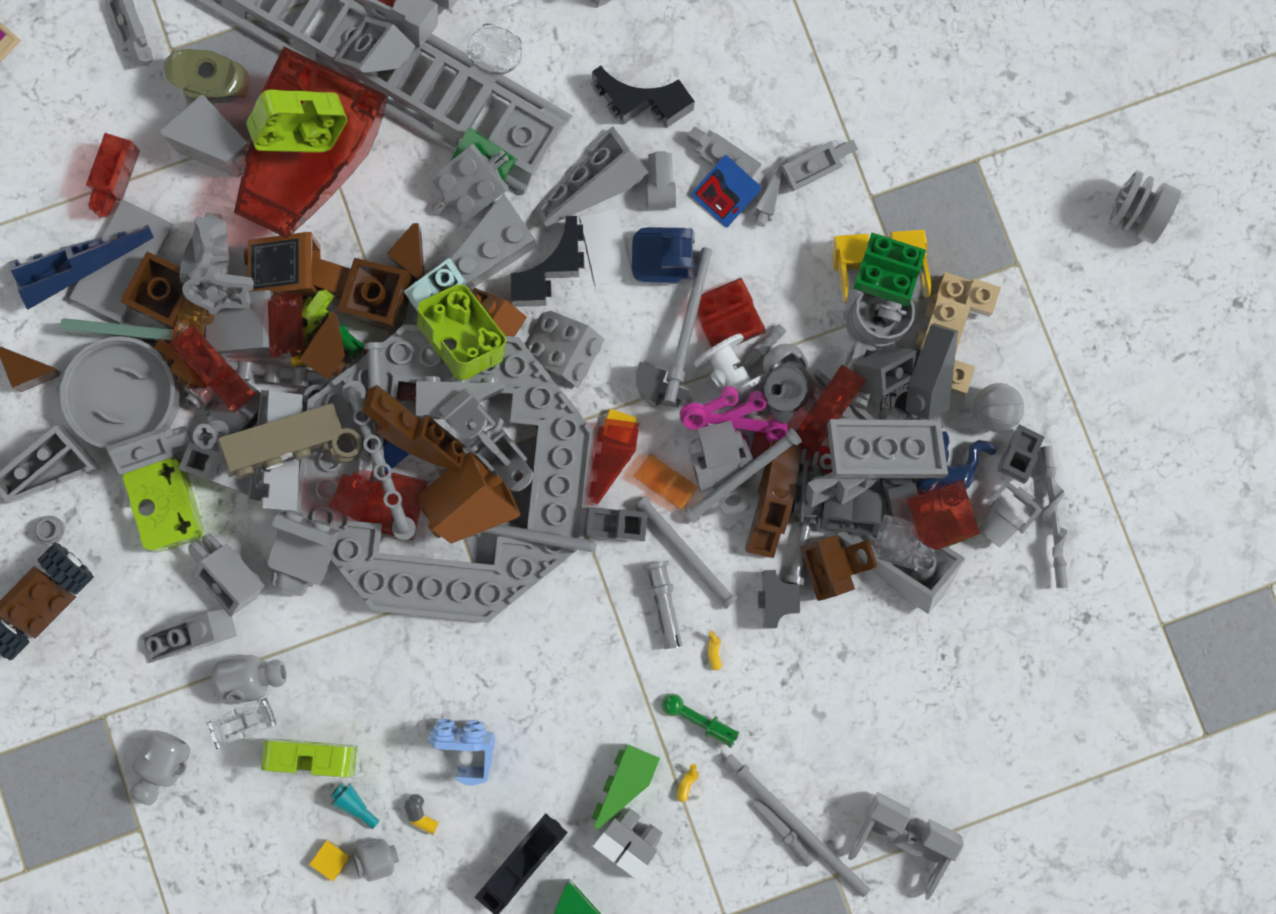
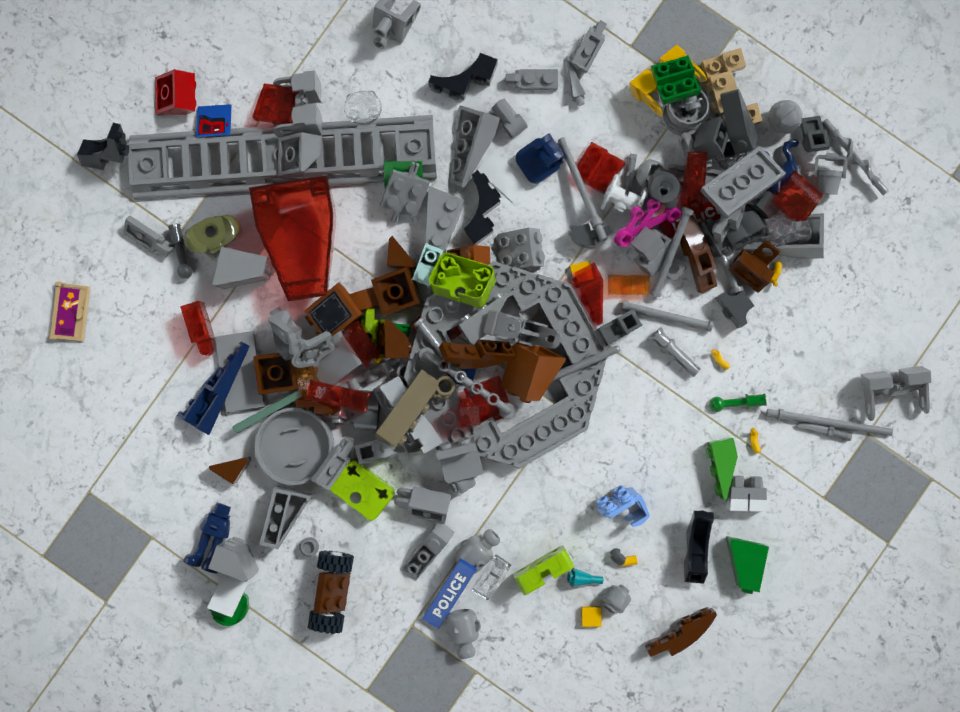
camera: 30 degrees left, 5 degrees up
light grey bush [193,420,230,449] -> none
lime axle [246,90,347,152] -> none
sticker [691,155,762,228] -> none
none -> dark grey pin [168,223,193,279]
none -> blue tile [423,558,477,629]
none -> yellow piece [770,261,782,287]

